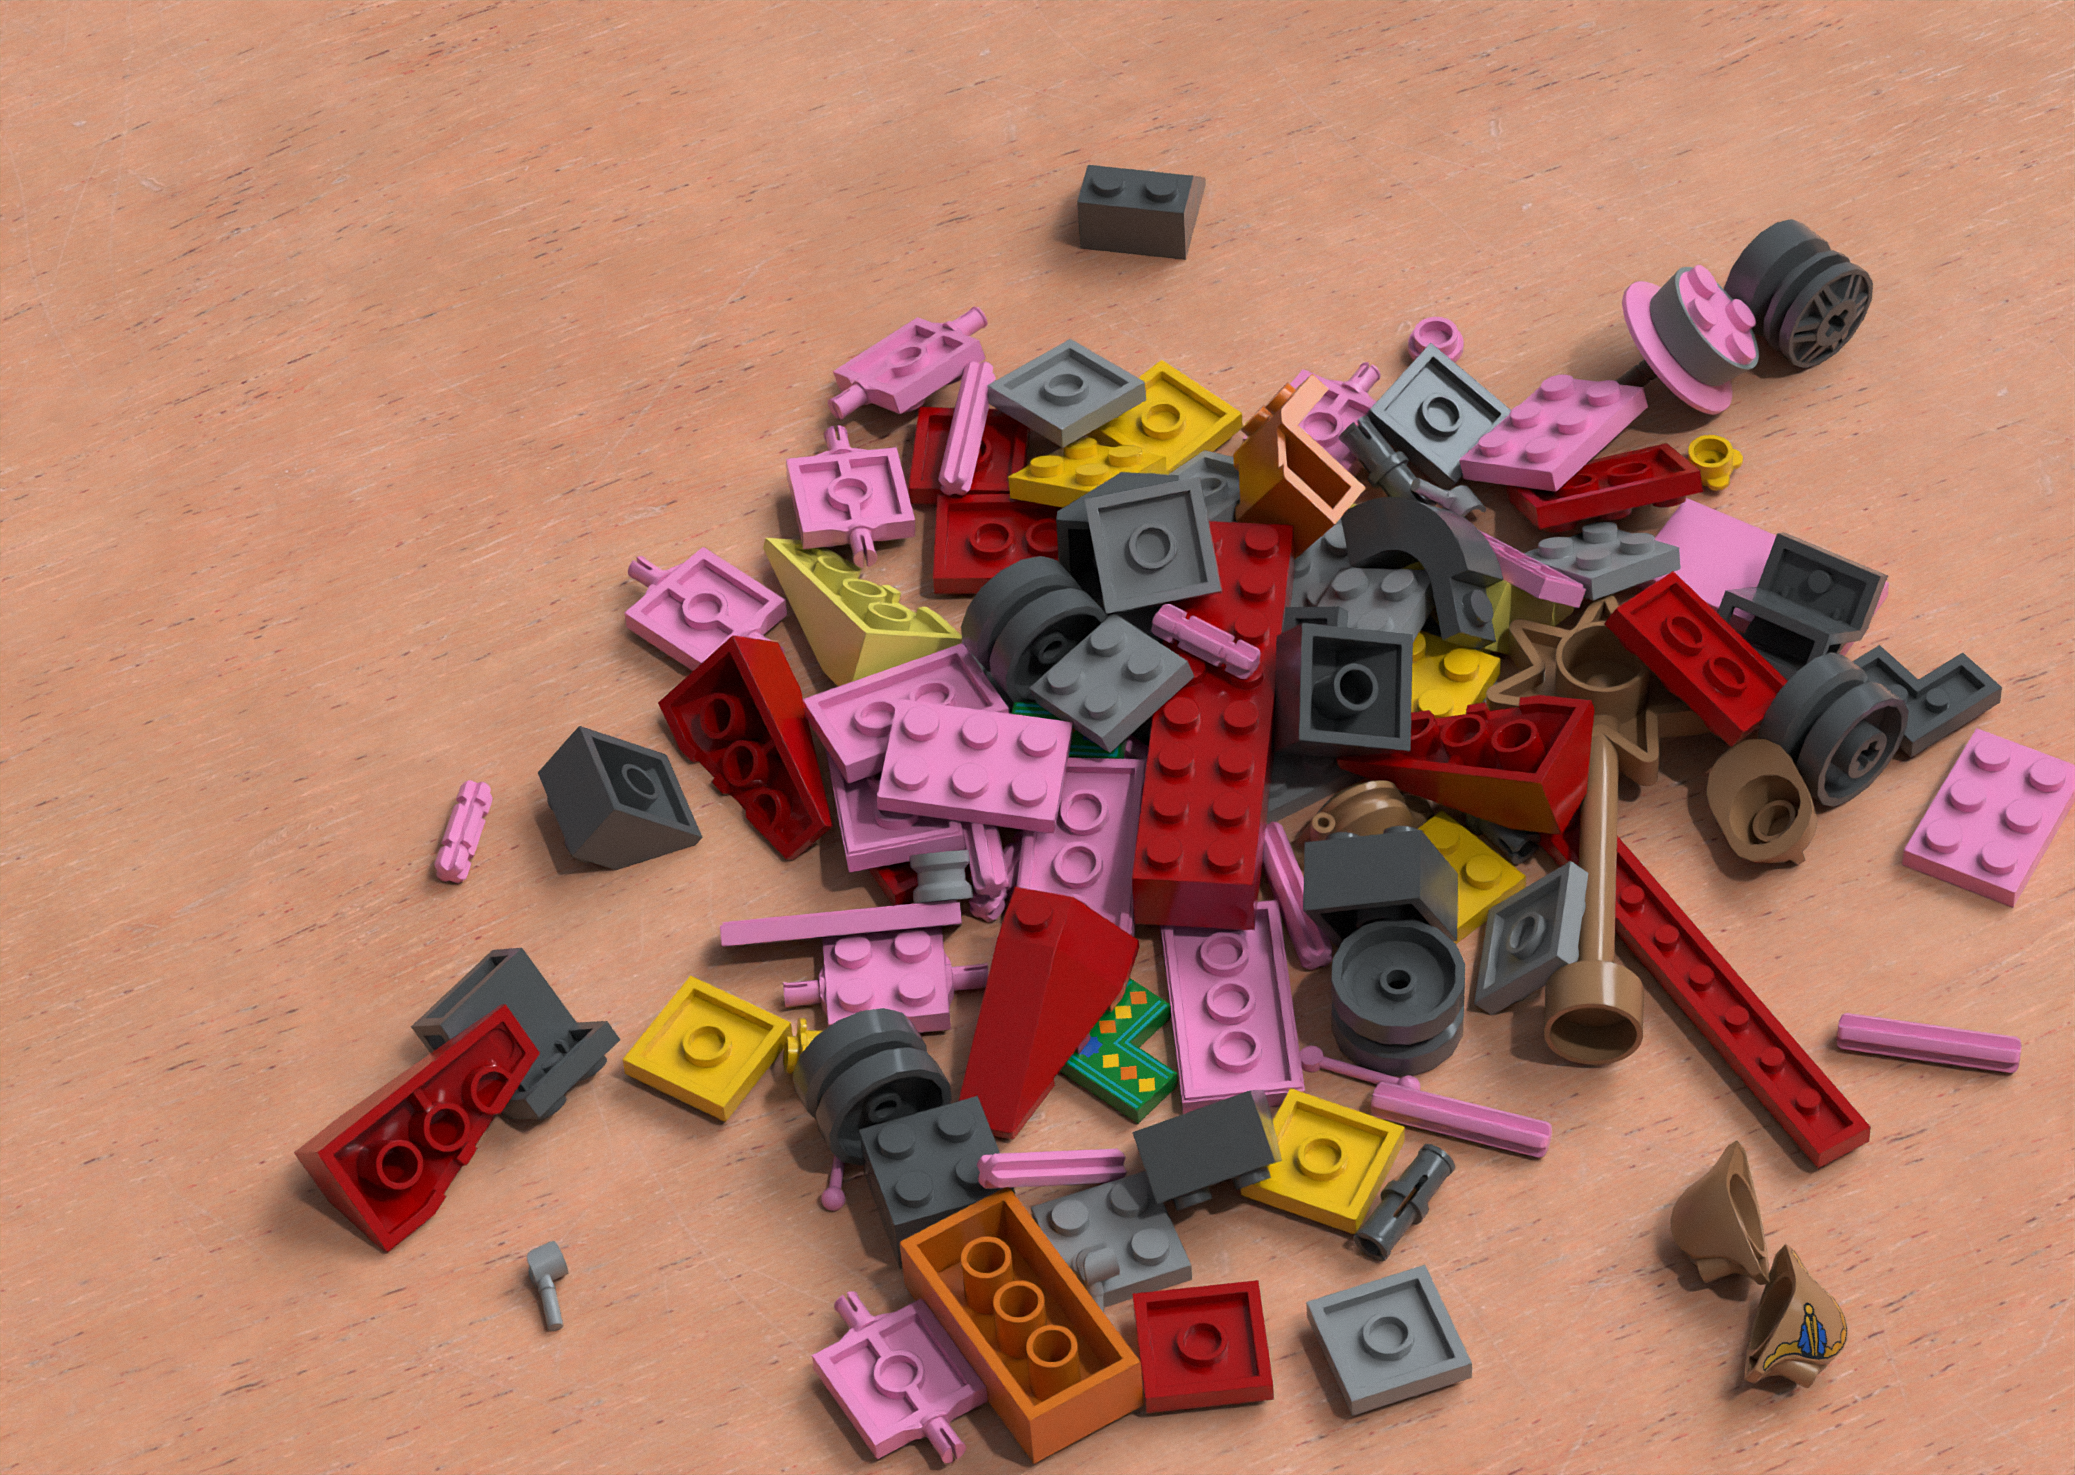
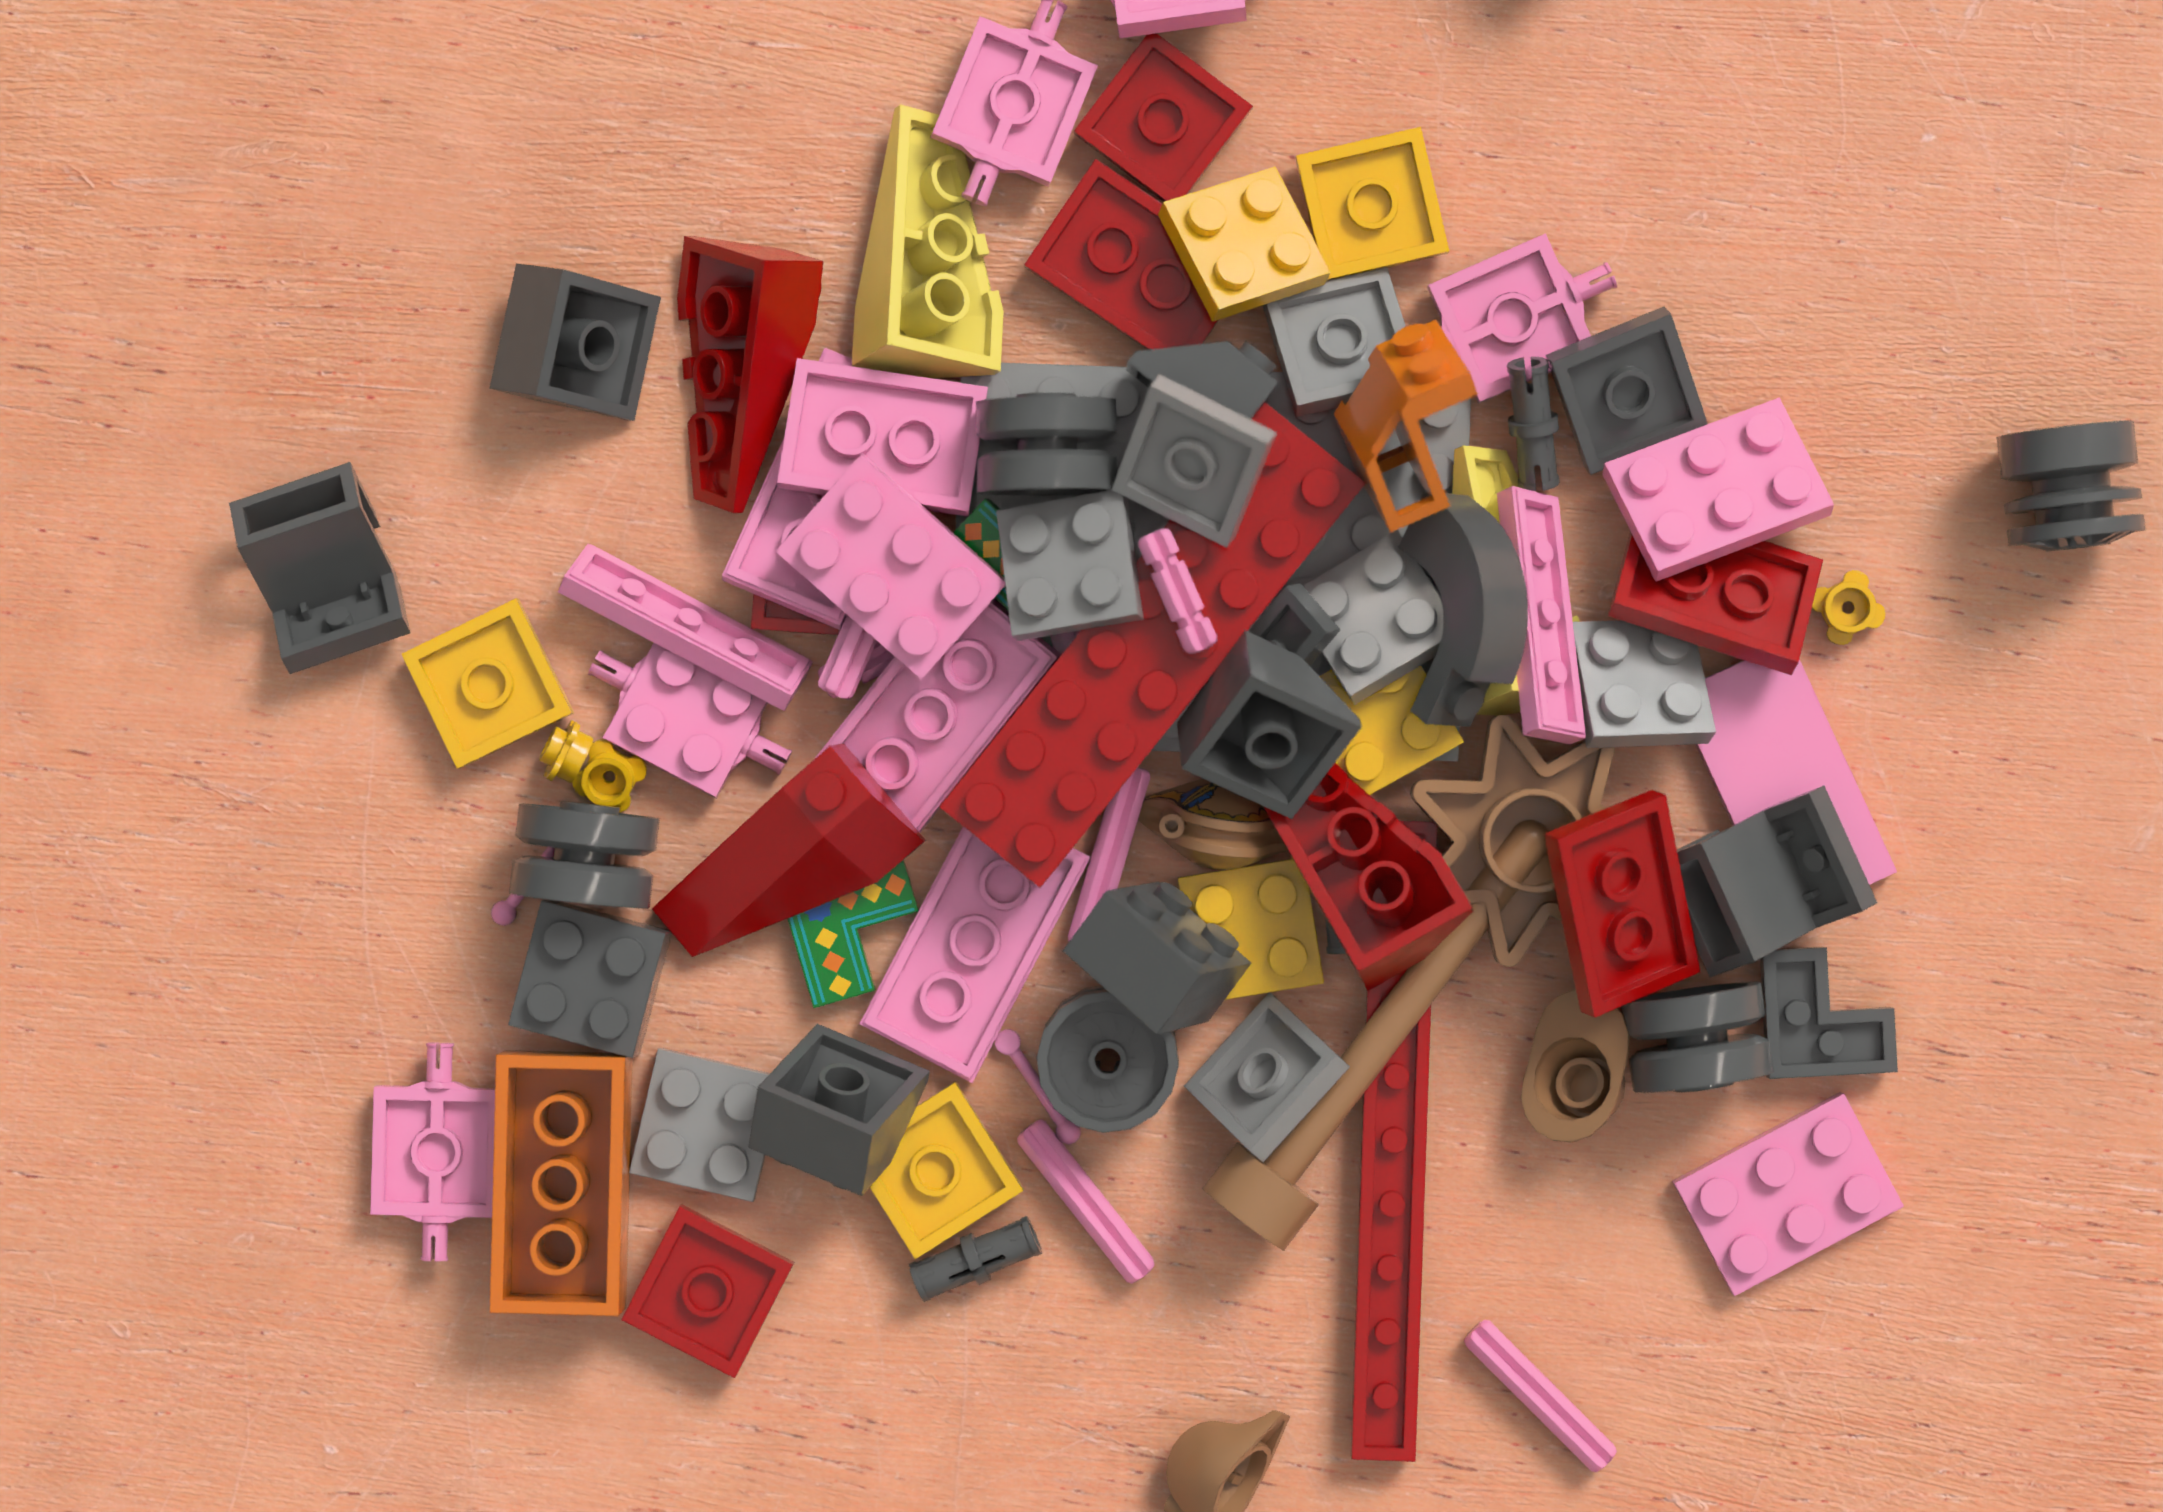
camera: 25 degrees right, 40 degrees up
red wedge [294,1004,540,1252] -> none
bright pink axle [434,780,493,884] -> none
light grey hand [527,1241,568,1331] -> none
bright pink plate [624,547,787,671] -> none
light grey wheel [909,850,973,904] -> none
bright pink axle [938,361,996,496] -> none
bright pink axle [977,1149,1127,1189] -> none
light grey plate [987,339,1146,448] -> none
light grey hand [1076,1242,1120,1312] -> none
light grey plate [1306,1265,1472,1416] -> none
bright pink plate [1408,317,1463,362] -> none
light grey hand [1411,478,1486,520] -> none
bright pink piece [1615,265,1759,414] -> none

